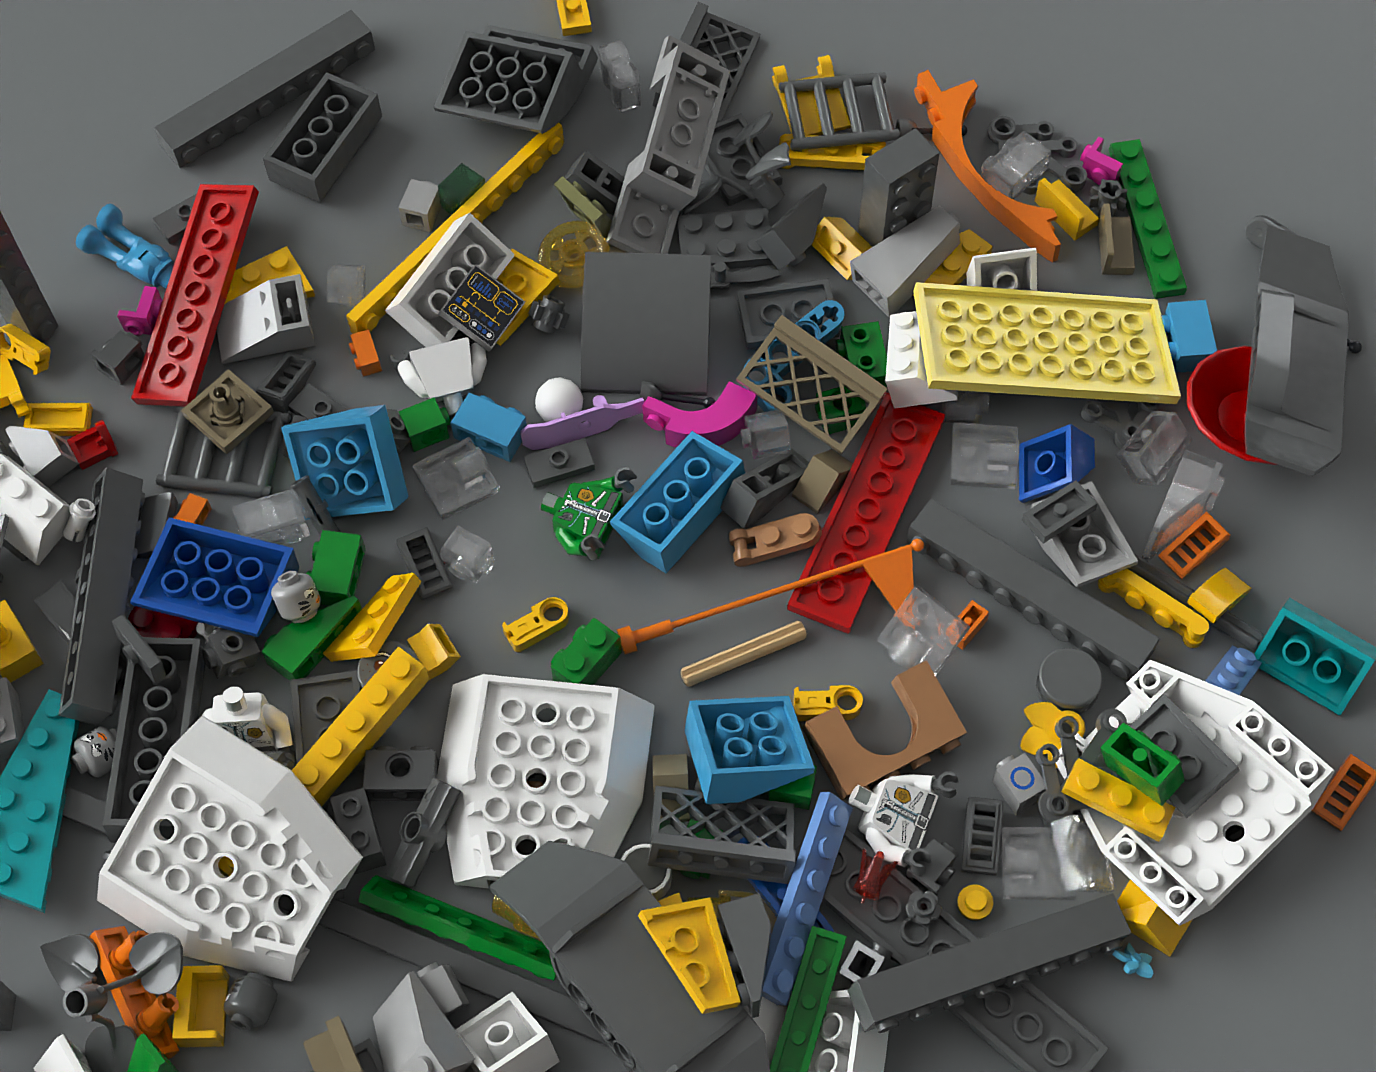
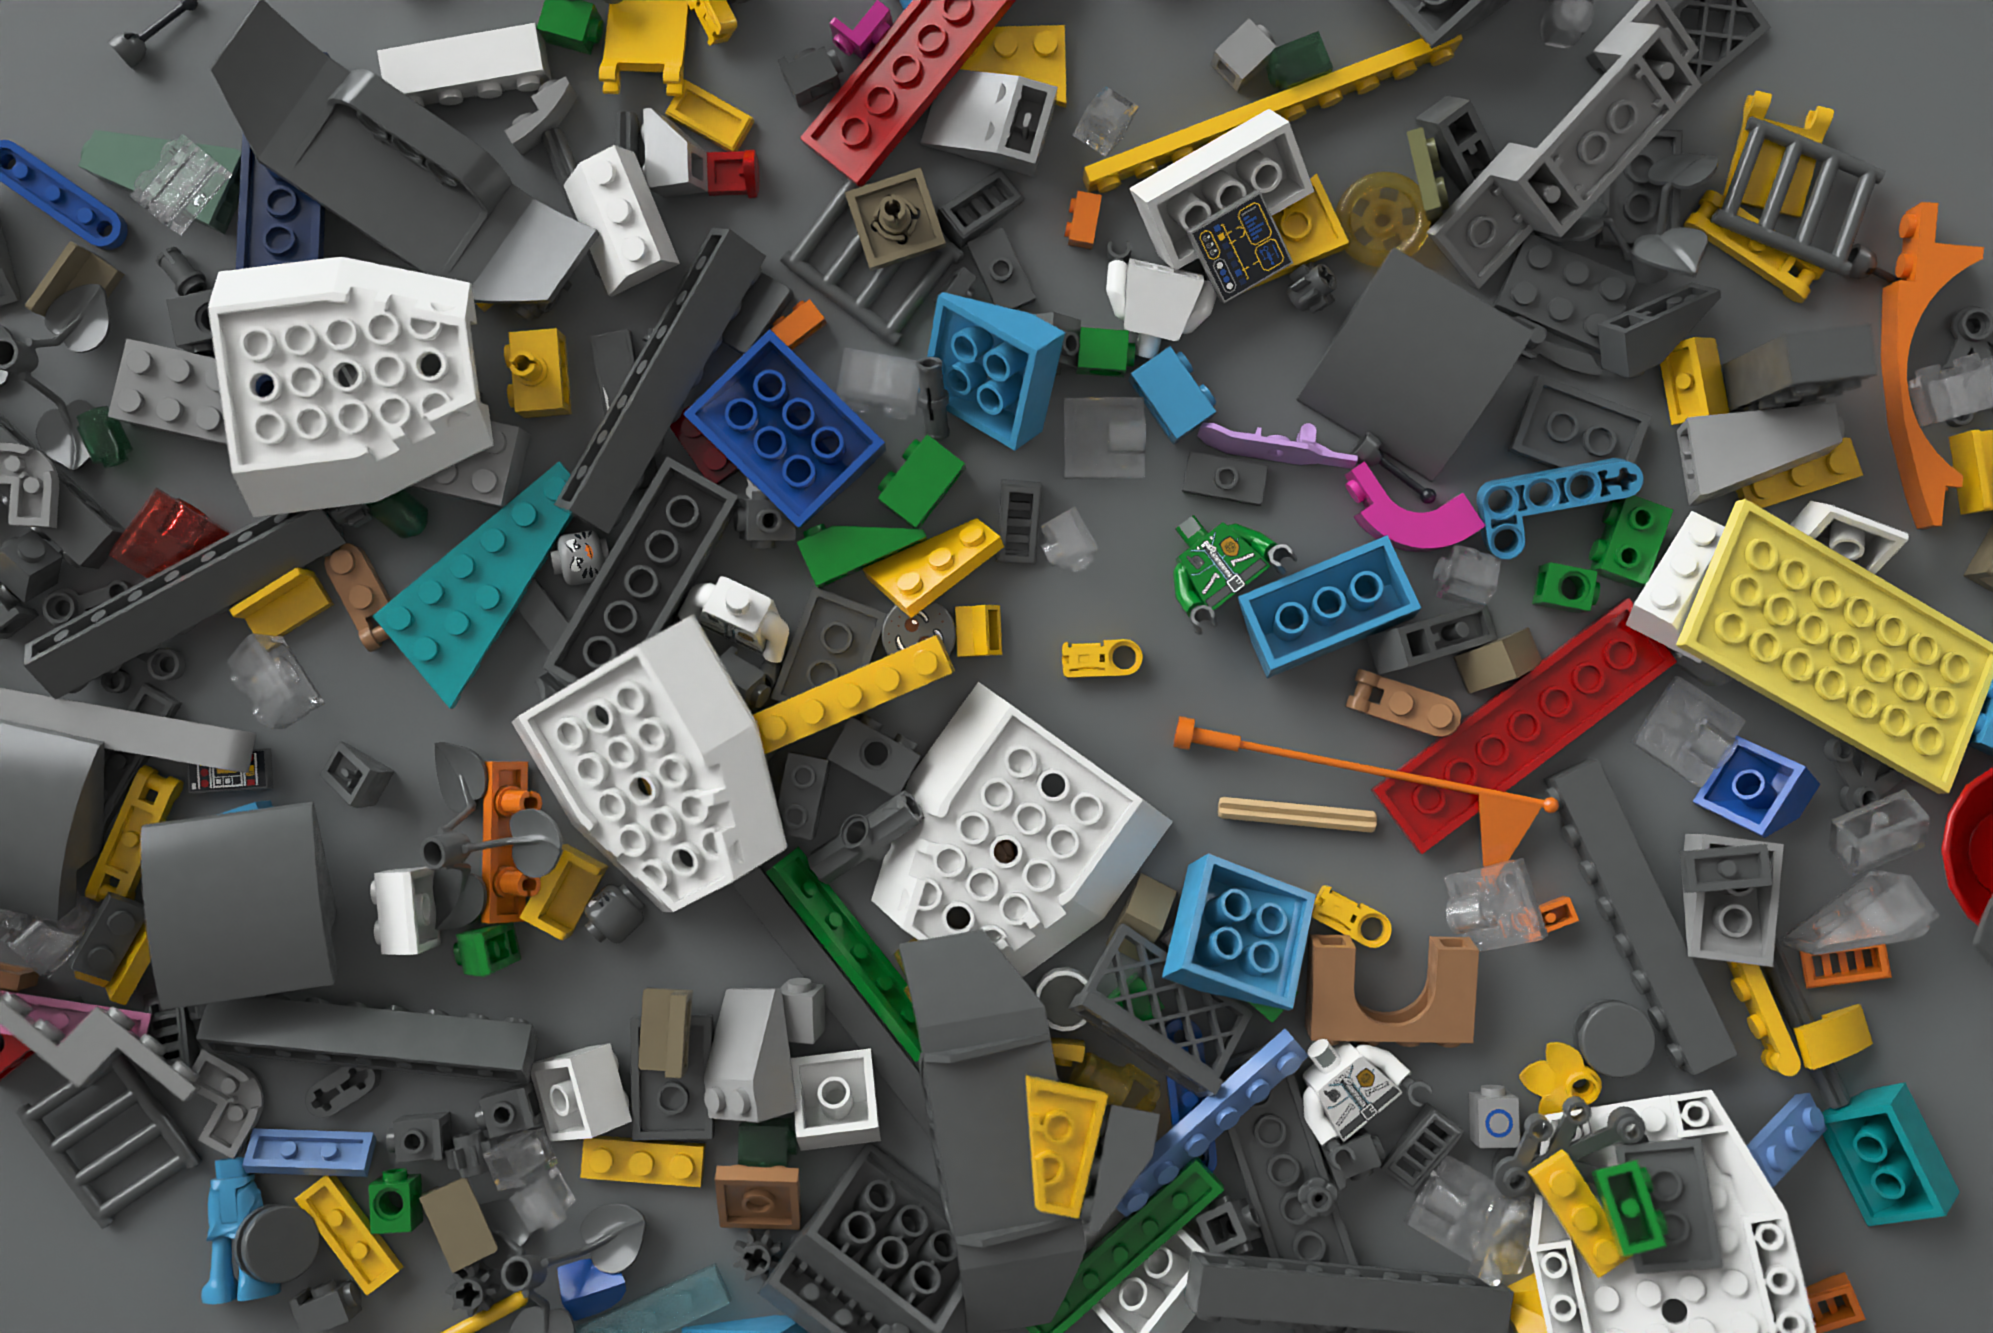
camera: 30 degrees right, 25 degrees up
white pin [63,498,96,542] -> none
dark grey plate [112,615,166,685] -> none
light grey head [271,571,321,623] -> none
white hair [535,377,584,422] -> none
green brick [550,618,622,685] -> none
dark tan fence [736,315,888,455] -> none
clear red piece [852,848,898,904] -> none
yellow plate [957,884,993,921] -> none

